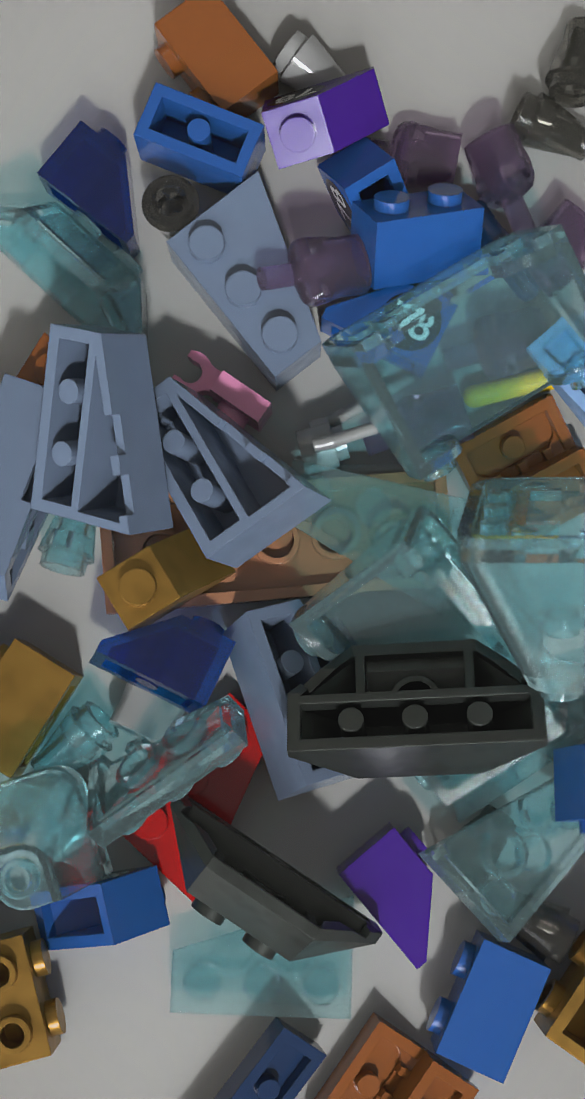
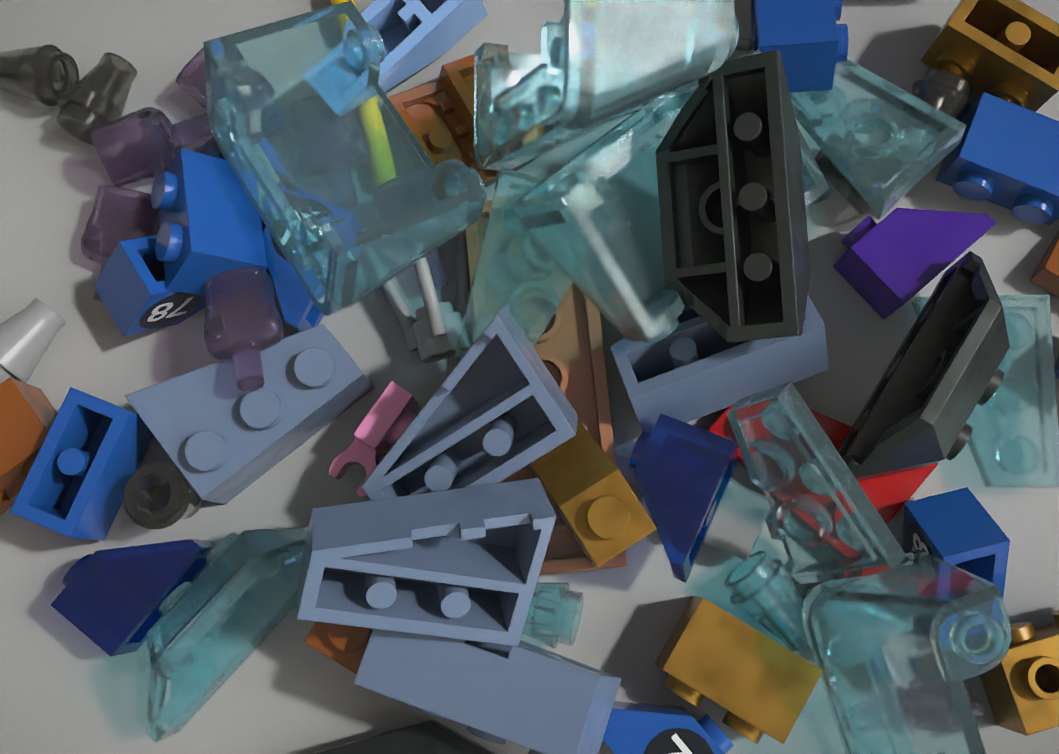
camera: 90 degrees left, 5 degrees down
dark purple slope [261,66,389,170] -> none

